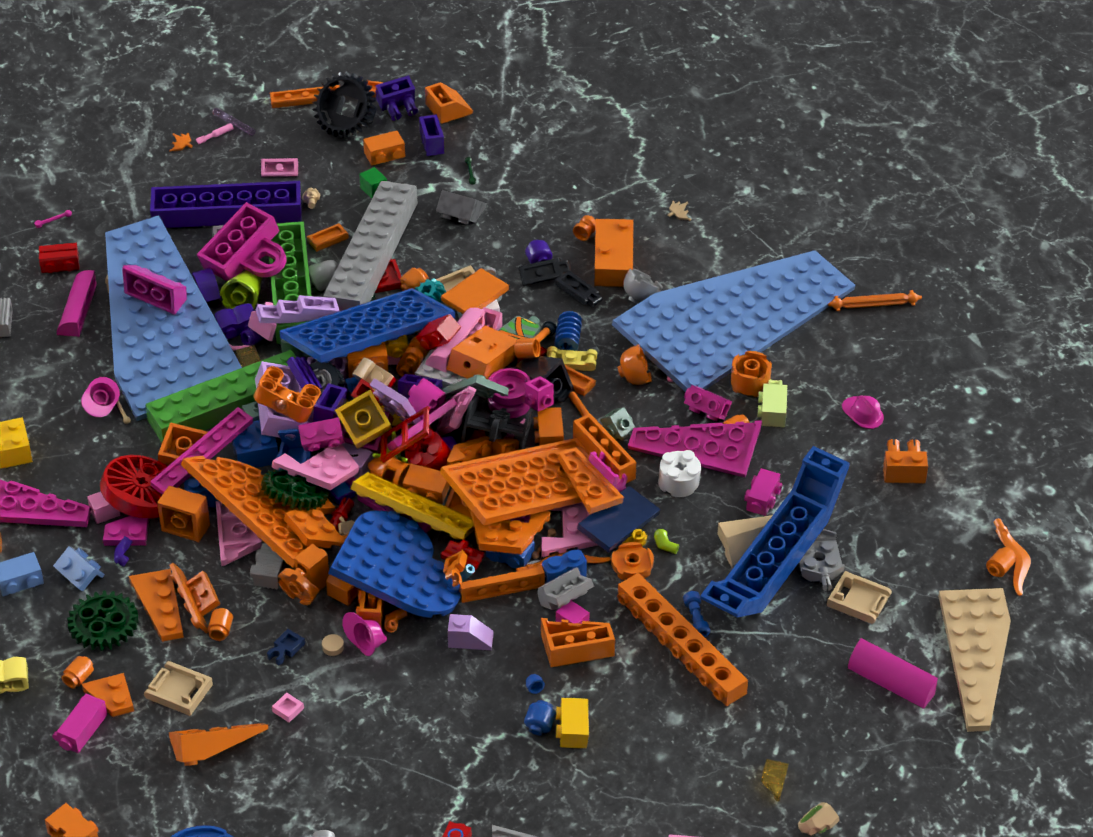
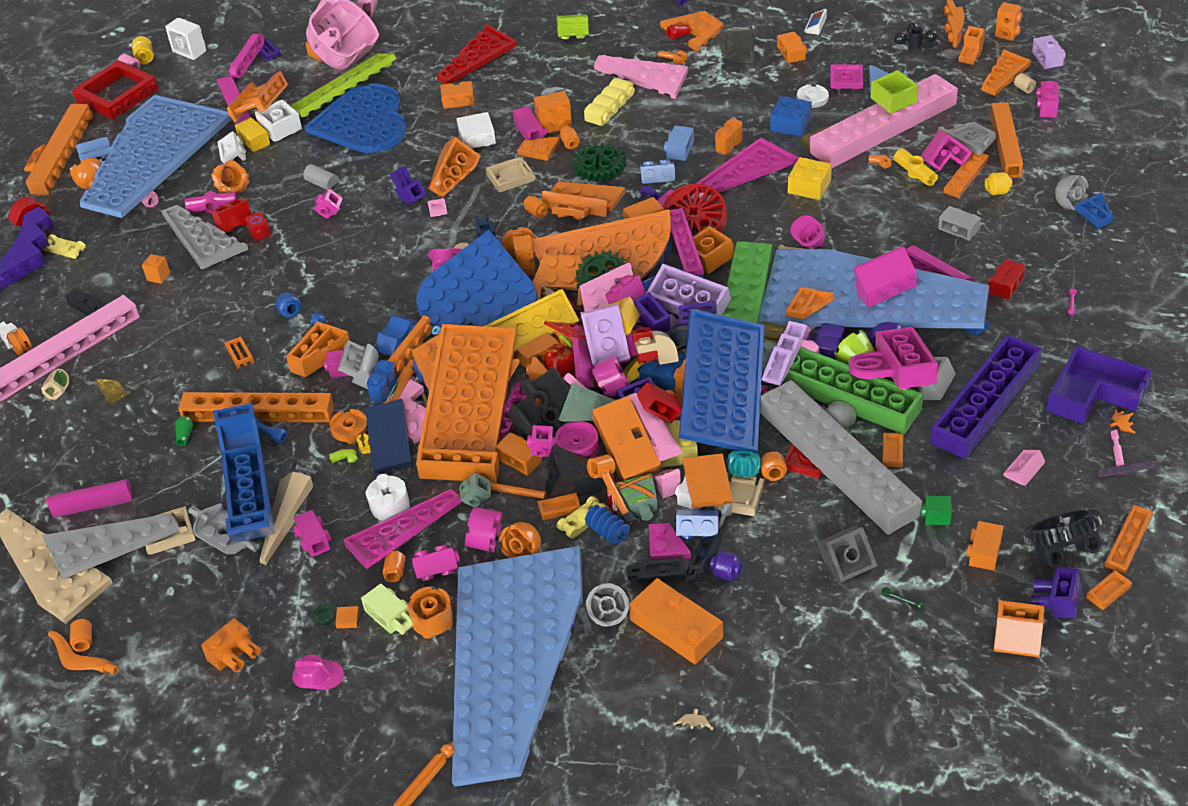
camera: 135 degrees right, 0 degrees up
orange beam [253,366,321,423] -> none
tan piece [302,188,320,209] -> none
dark purple piece [419,114,444,156] -> none
orange plate [443,550,468,587] -> none
lavender slope [448,614,494,650] -> none
yellow brick [556,698,589,748] -> none
orange wing [558,447,624,514] -> none
orange wheel [573,215,596,241] -> none
dark pink hinge [588,451,627,492] -> none
none -> light grey wing [43,514,179,579]
none -> green cone [175,416,194,446]
none -> orange tile [224,337,254,369]
none -> clear green tile [313,604,335,625]
none -> dark pink brick [314,188,343,219]
none -> orange tile [336,606,359,629]
none -> blue brick [375,315,419,356]
none -> dark purple brick [389,166,426,203]
none -> white brick [456,112,496,149]
none -> dark pink brick [465,507,502,552]
none -> orange brick [533,91,572,133]
none -> dark pink wing [649,523,691,561]
none -> brick [676,510,719,539]
none -> orange wing [786,287,834,319]
none -> dark purple piece [1046,346,1153,424]

